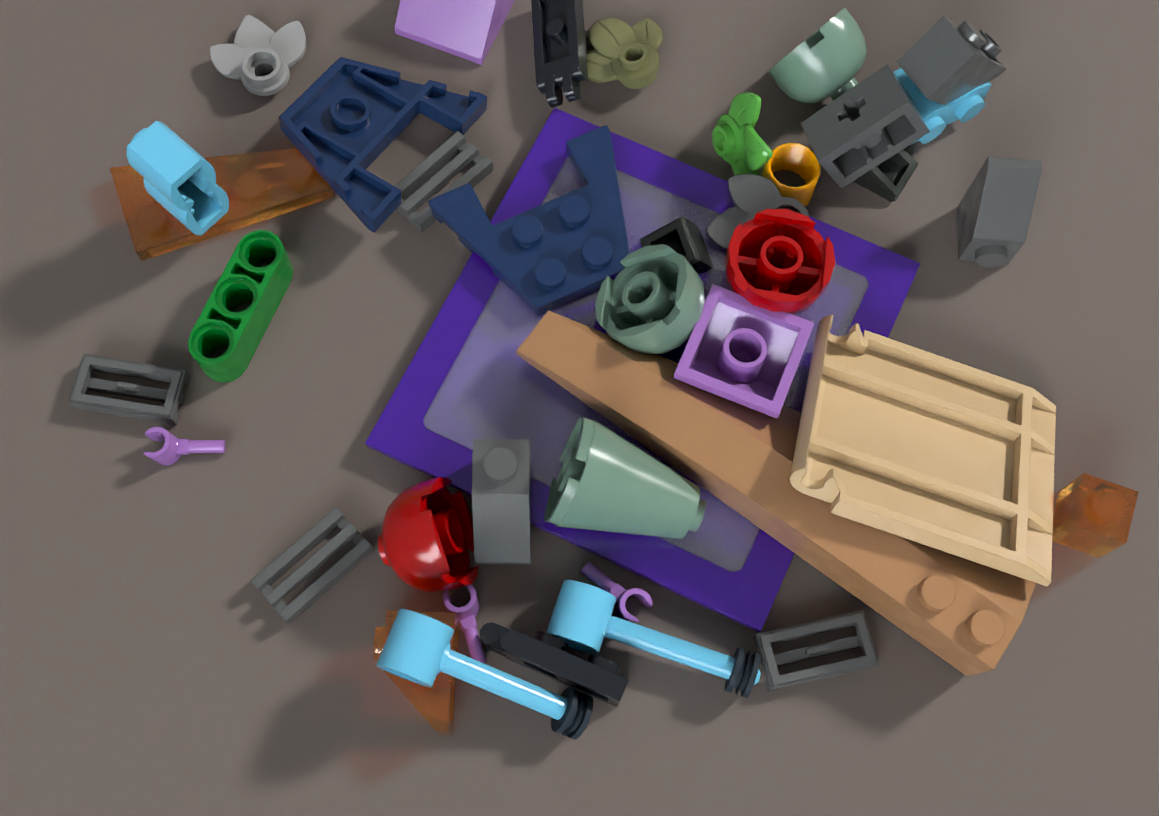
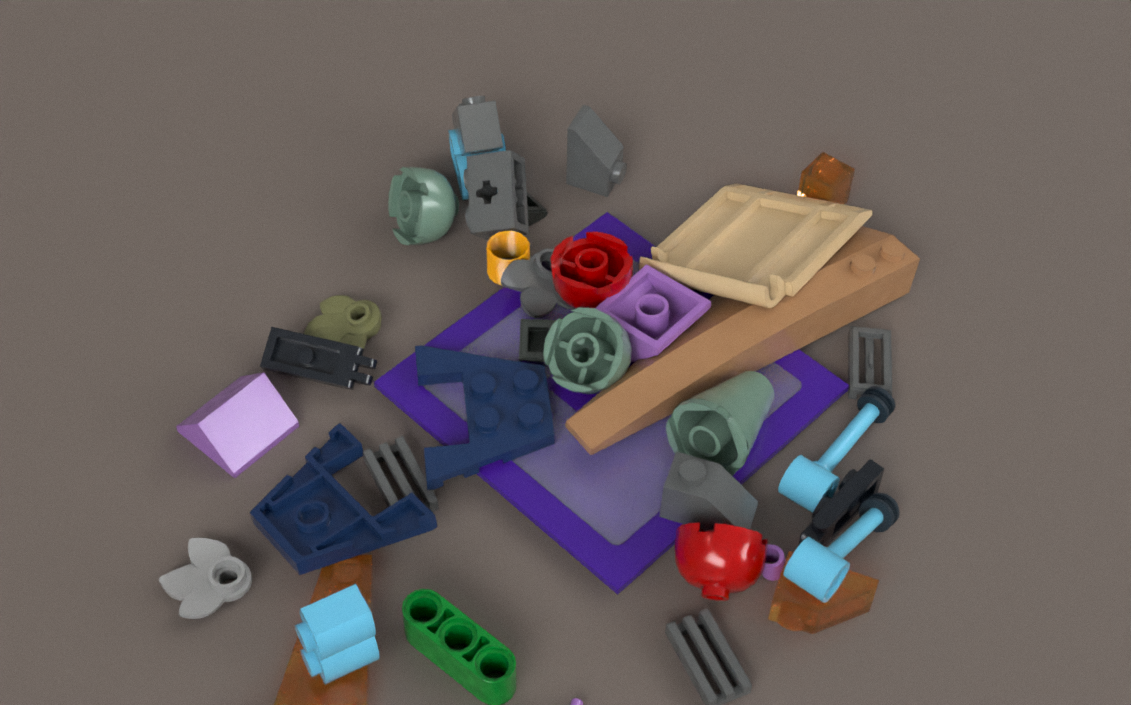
camera: 70 degrees left, 20 degrees down
medium lavender hand [581,562,653,623] -> none
bright green plate [712,92,773,176] -> none

